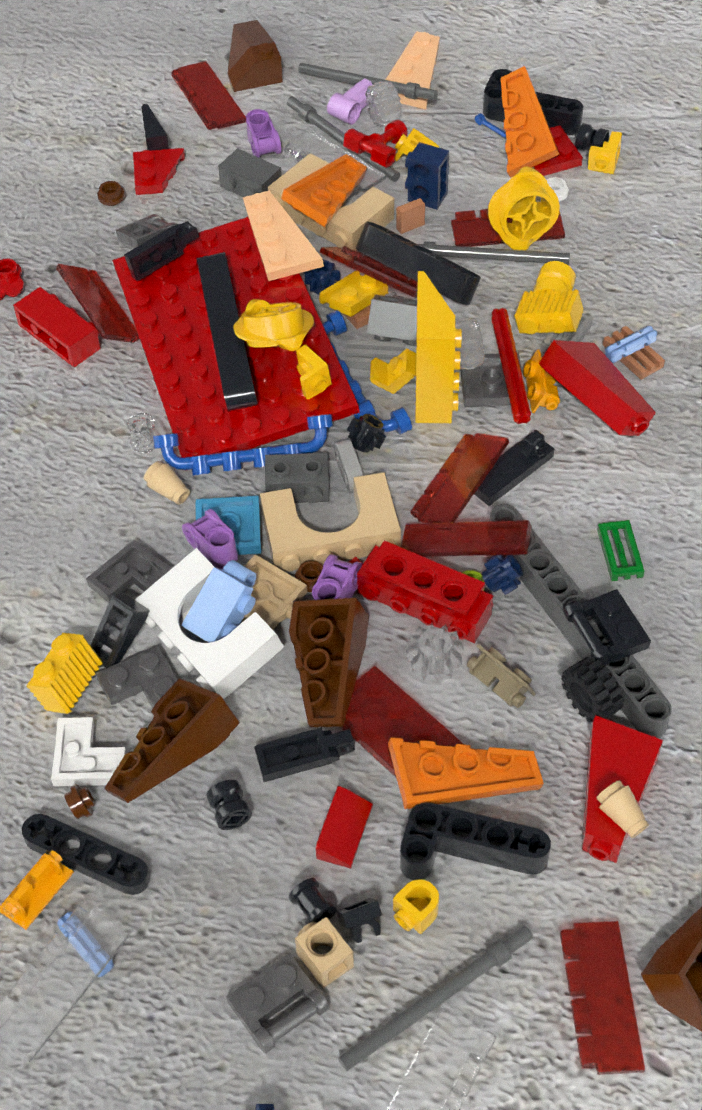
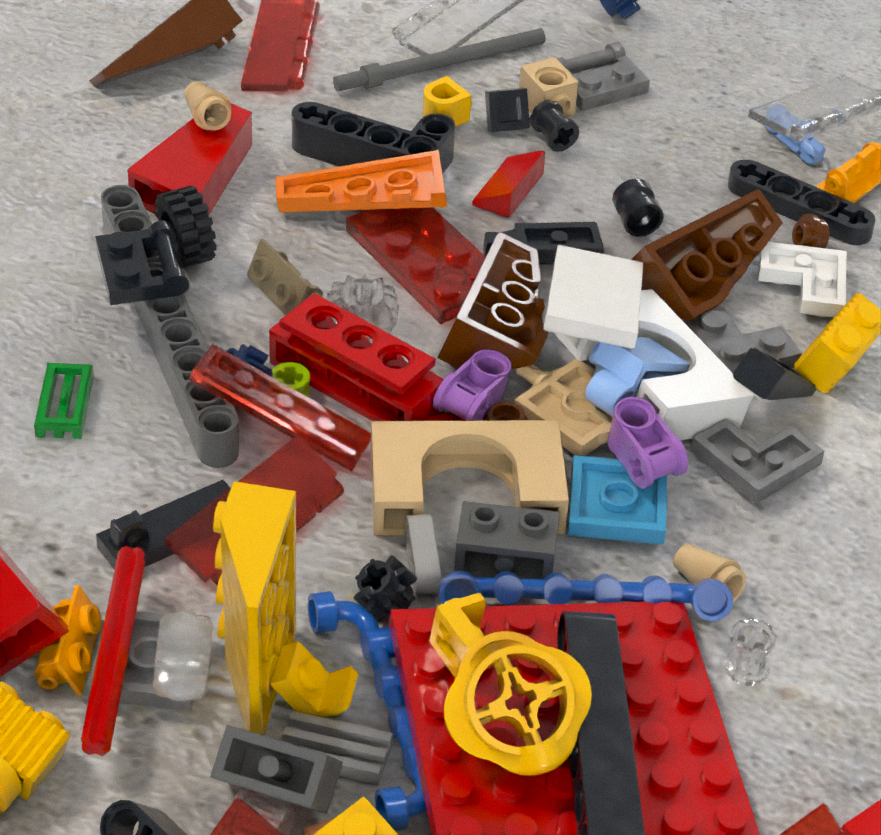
camera: 175 degrees left, 10 degrees down
none -> white tile [543,245,643,349]

